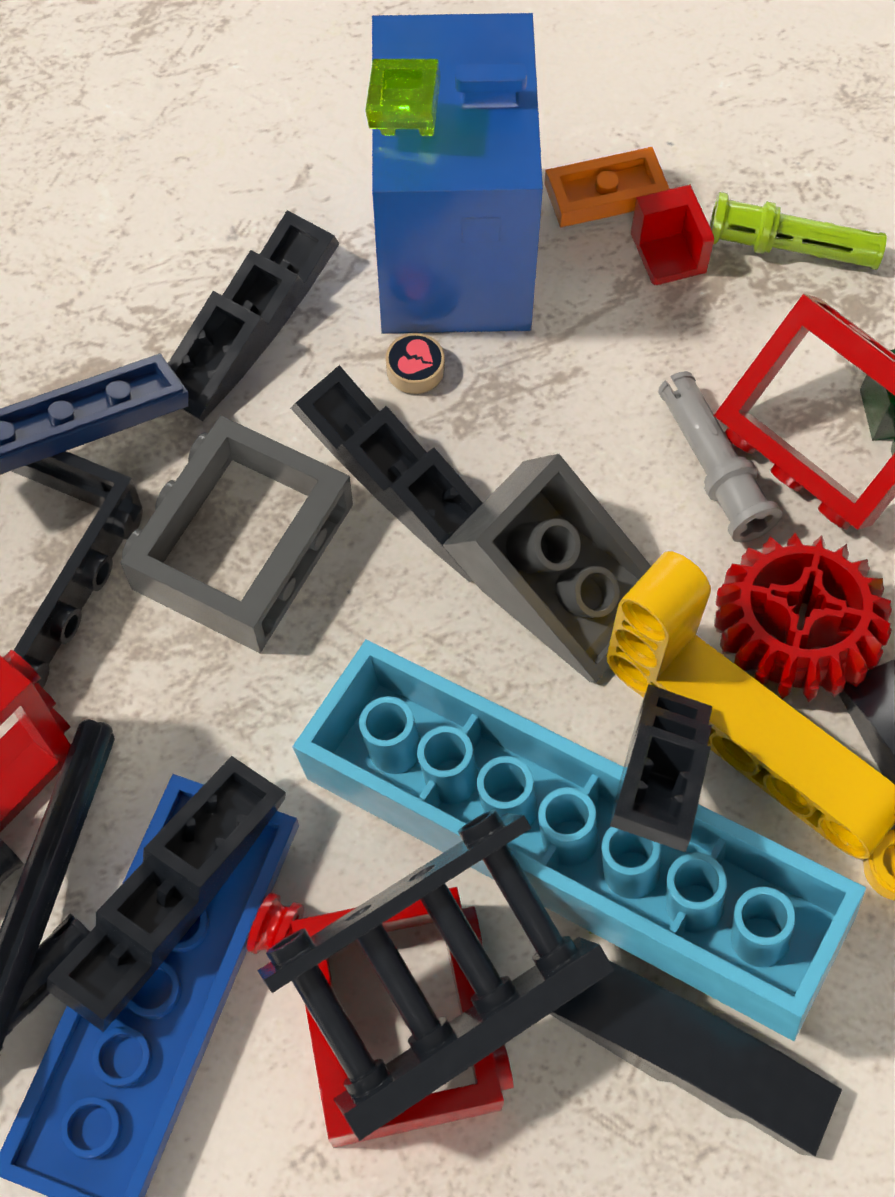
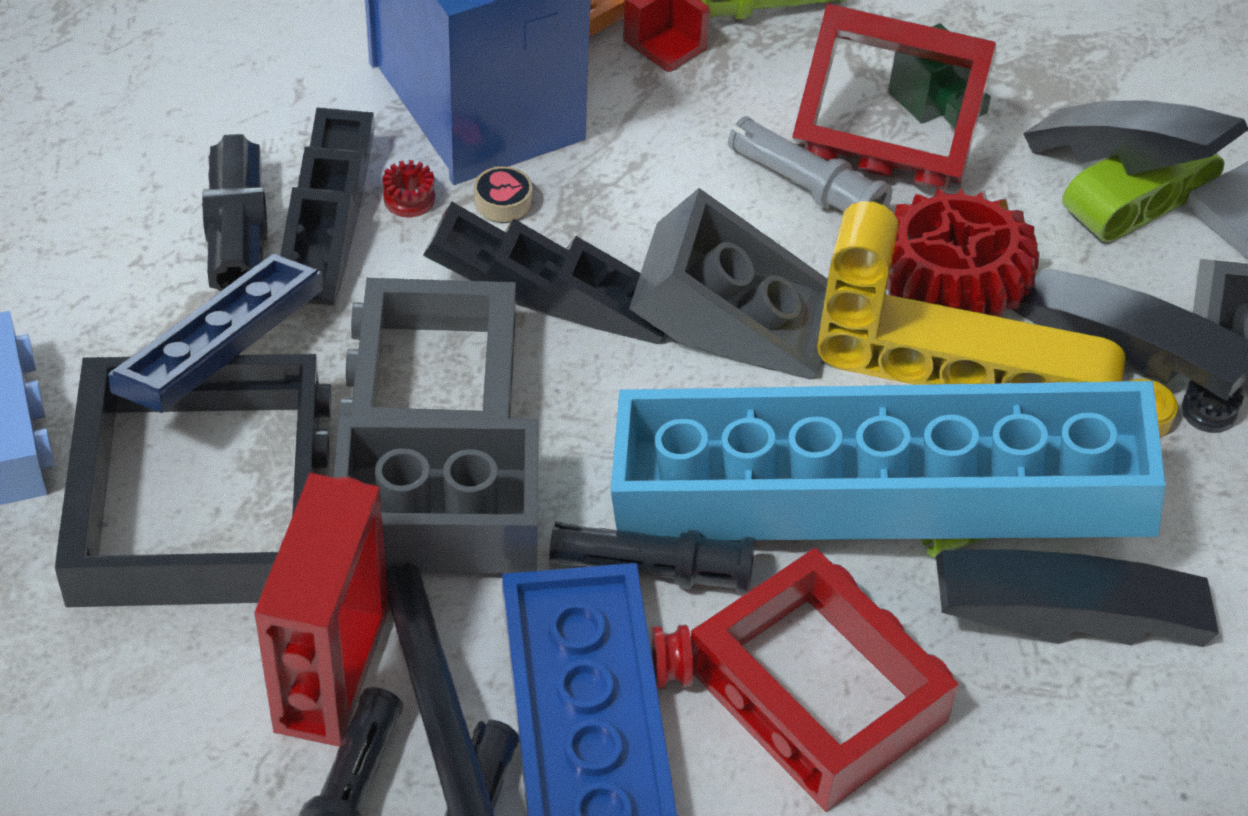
camera: 30 degrees left, 15 degrees down
black slope [47,756,286,1032] -> none
black fence [257,809,614,1141] -> none
black slope [610,684,713,852] -> none
none -> black piece [202,134,268,291]
none -> dark grey brick [334,417,539,573]
none -> red bush [382,160,436,218]
none -> black pin [549,521,755,596]

